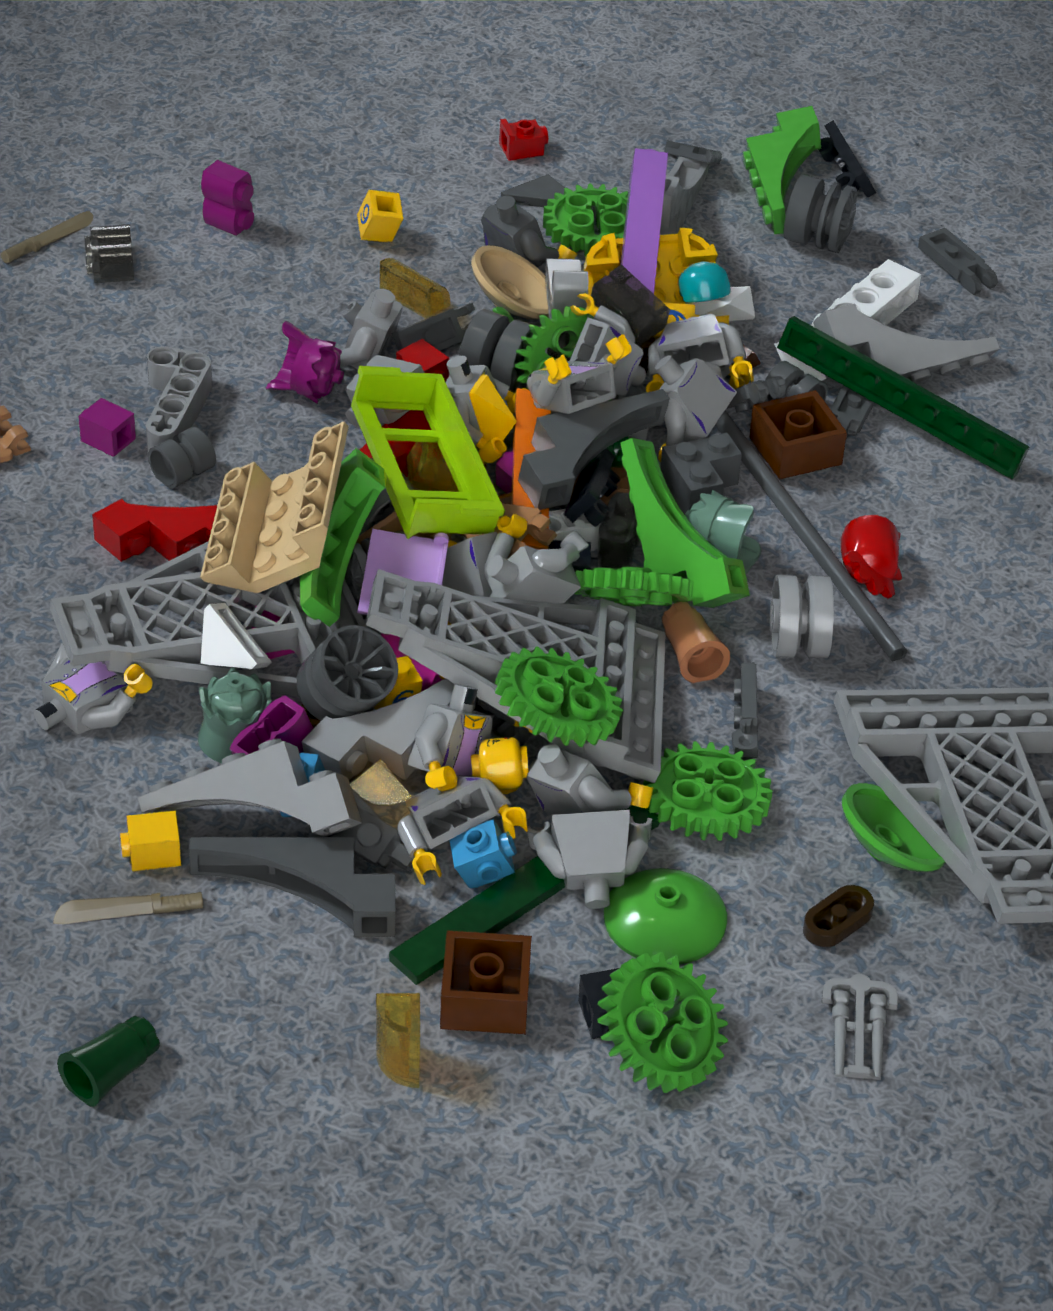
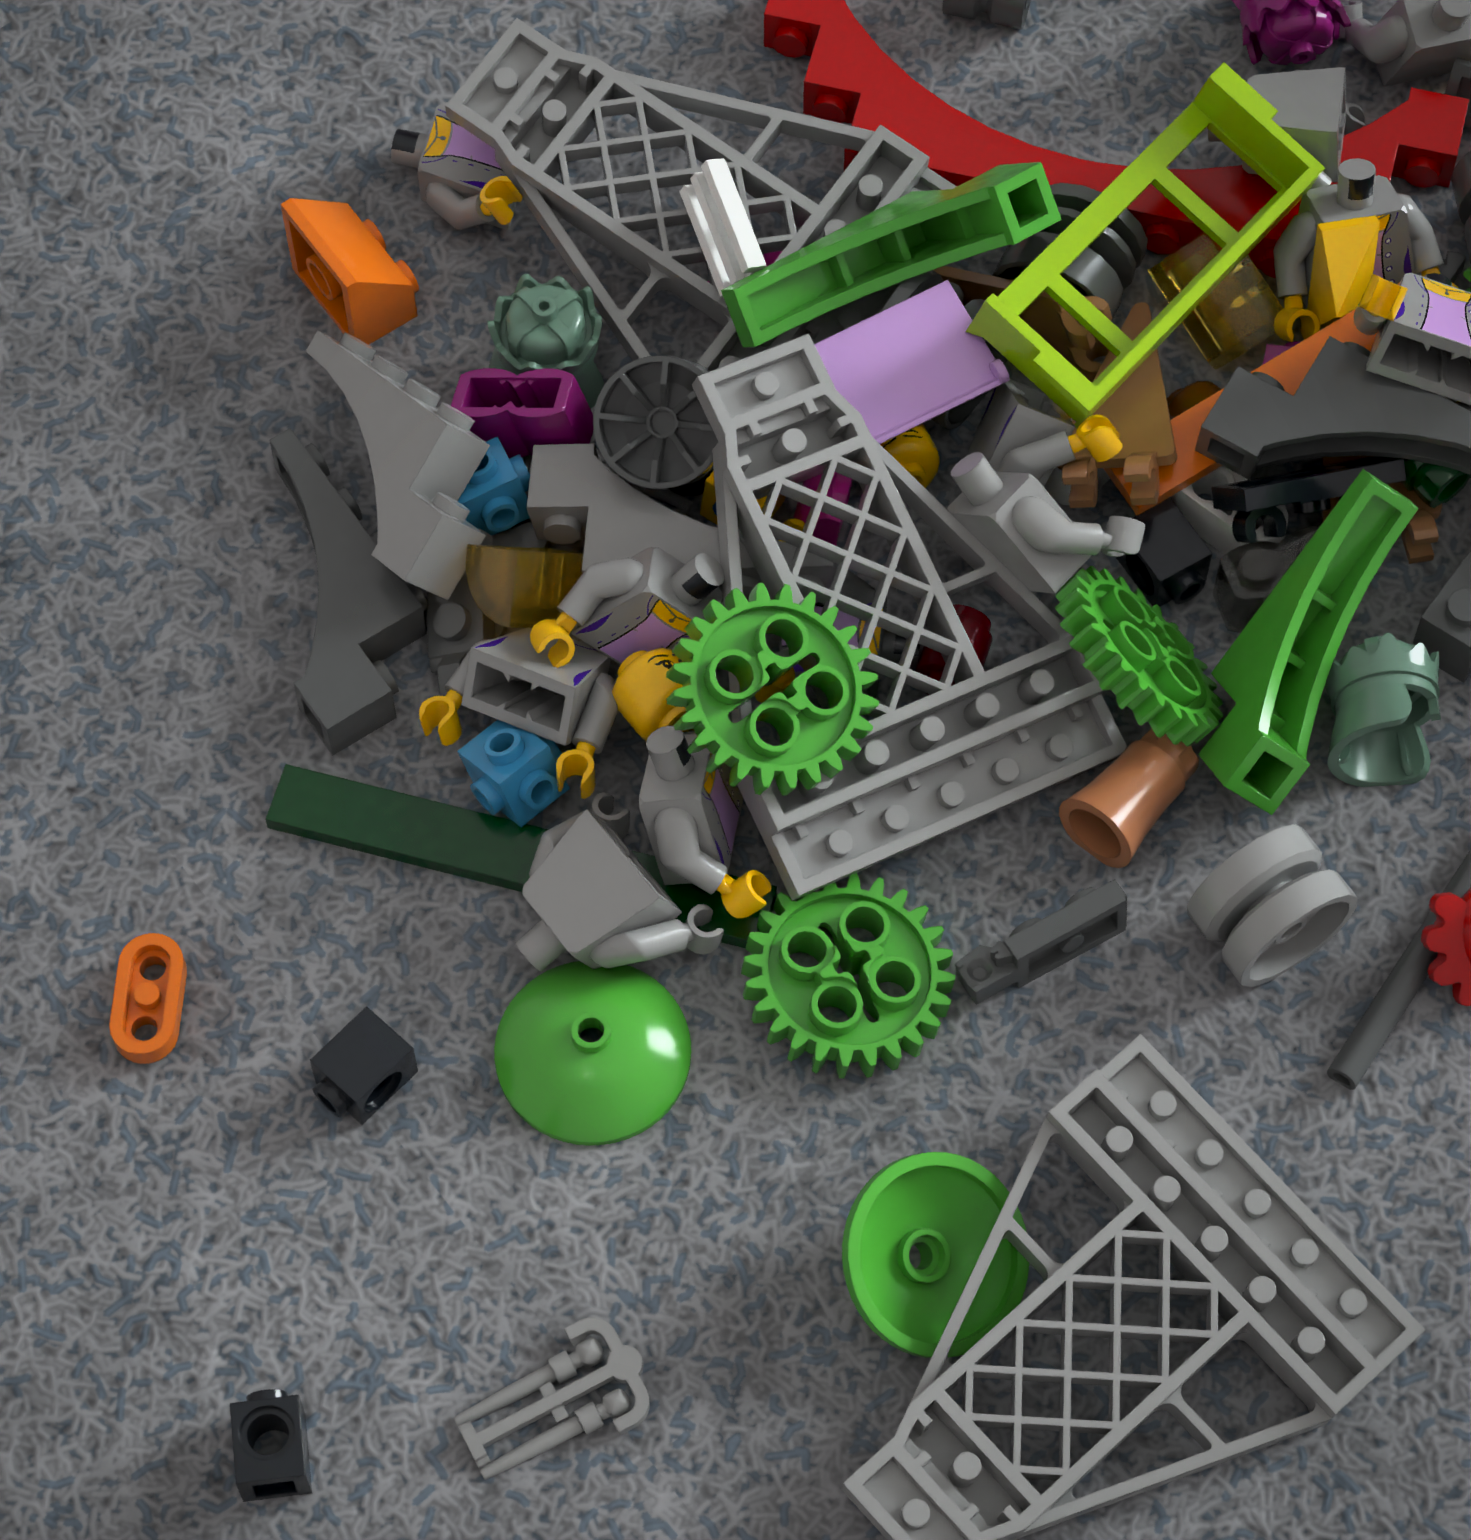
camera: 60 degrees right, 20 degrees up
dark tan piece [53,892,203,924] -> none
yellow brick [120,810,181,871] -> none
tan slope [200,421,349,593] -> none
white slope [201,603,272,669] -> none
clear yellow brick [376,993,420,1088] -> none
reddish brown brick [440,931,532,1035] -> none
bright green gear [597,952,728,1093] -> none
dark brown plate [803,885,874,947] -> none
none -> orange plate [109,933,187,1064]
none -> black brick [230,1389,312,1502]
none -> orange slope [281,198,419,345]
none -> white tile [679,158,766,298]

